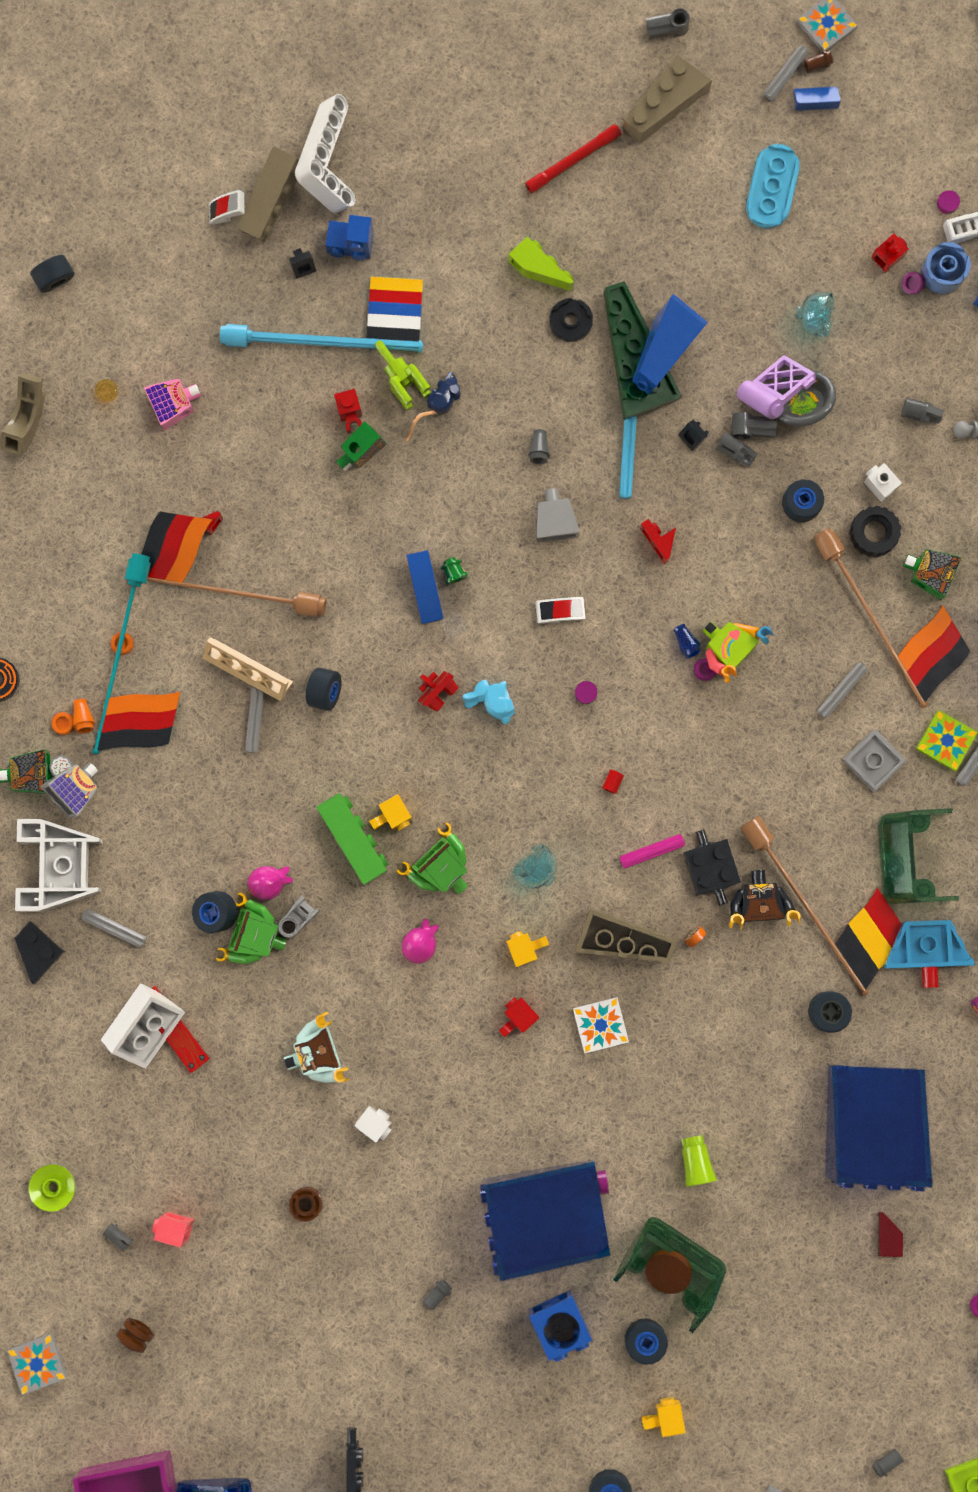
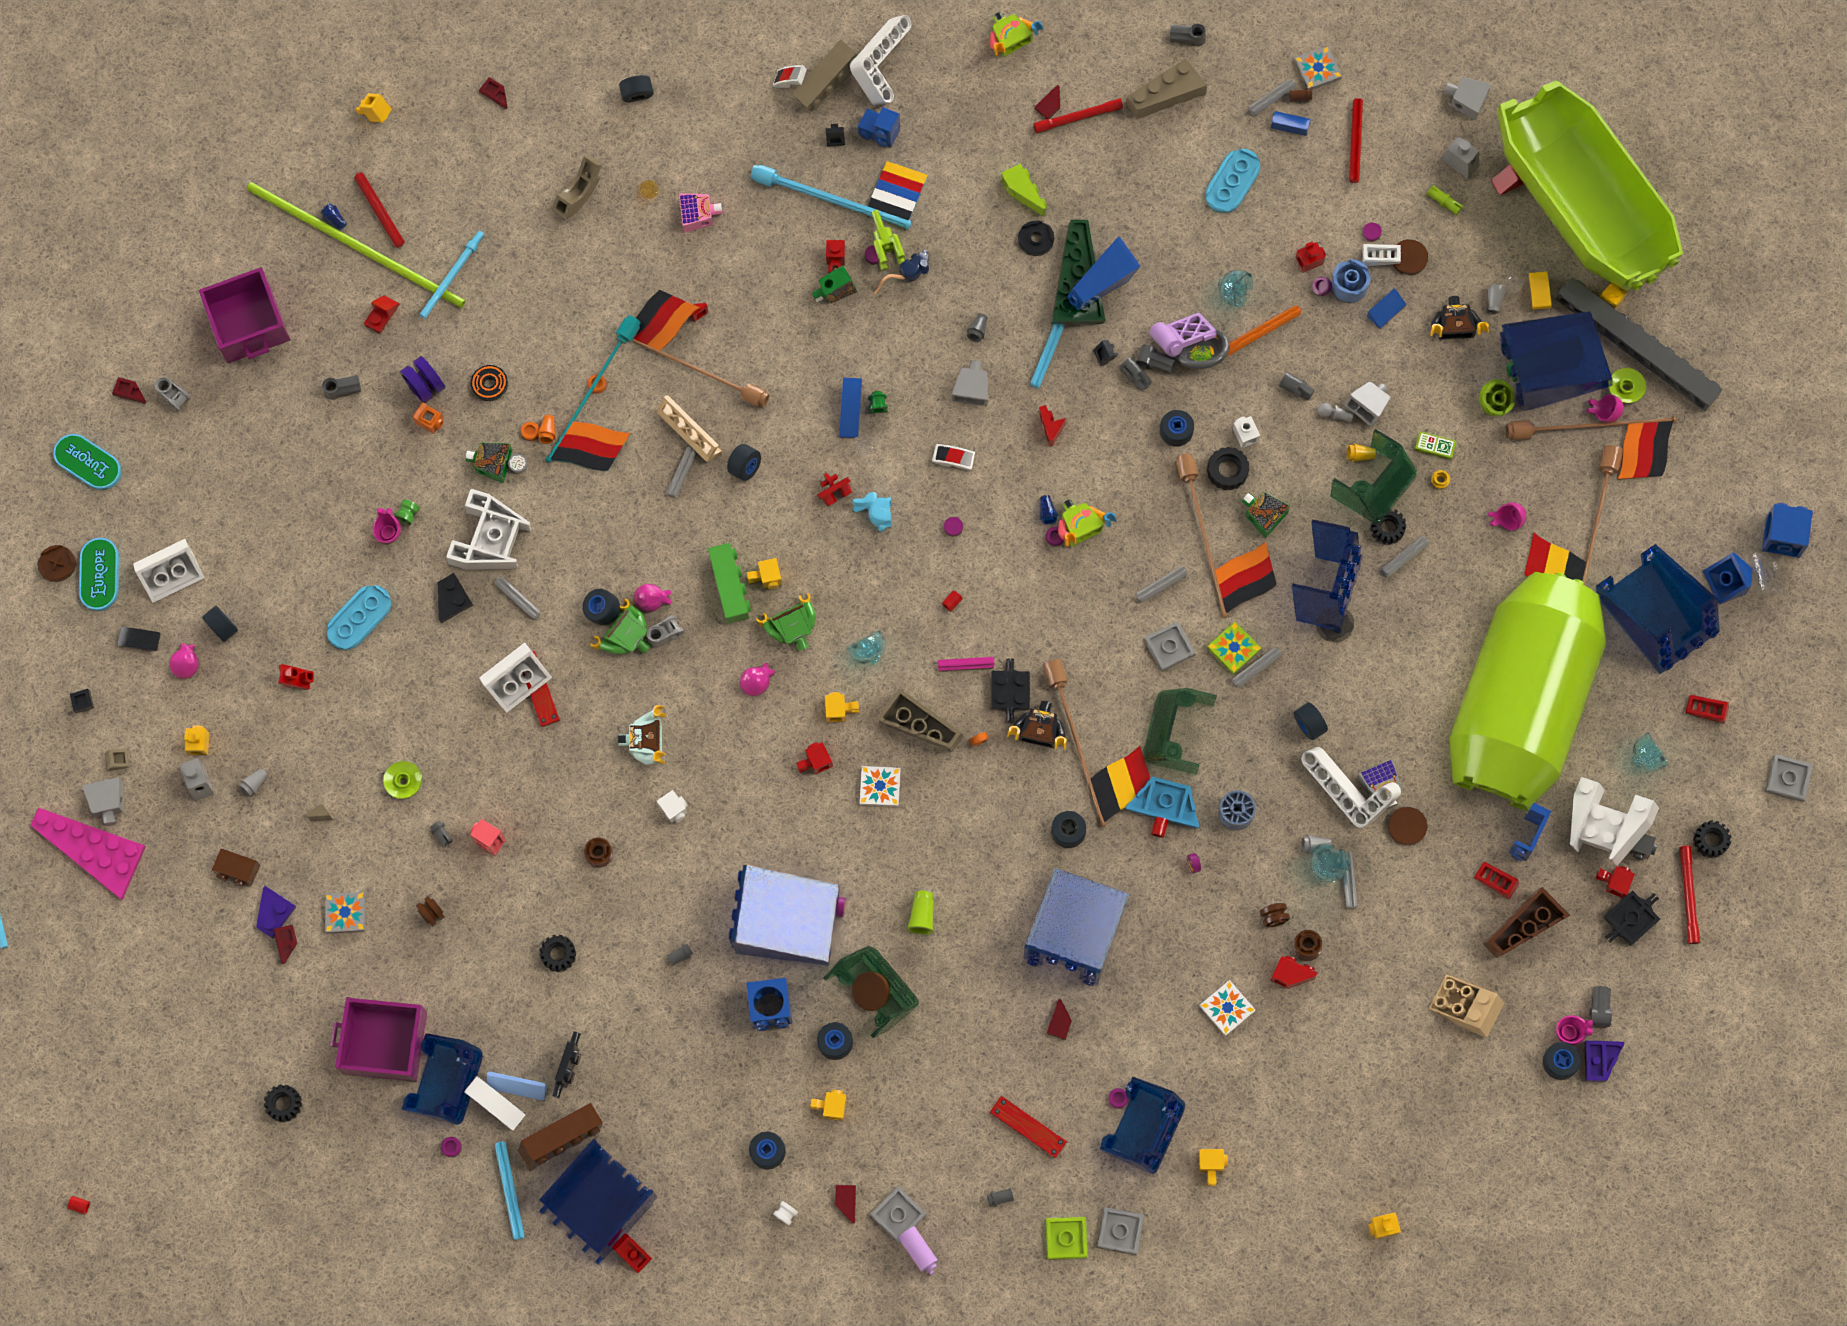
camera: 20 degrees right, 10 degrees down
torso [40,763,98,818] -> none
none -> black tyre [539,935,576,972]
none -> magenta tile [865,245,879,265]
none -> lime torso [990,12,1044,58]
none -> red tile [990,1096,1067,1159]
none -> dark red tile [1035,85,1060,119]
none -> orange axle [1227,305,1301,356]
none -> red axle [1349,98,1363,183]

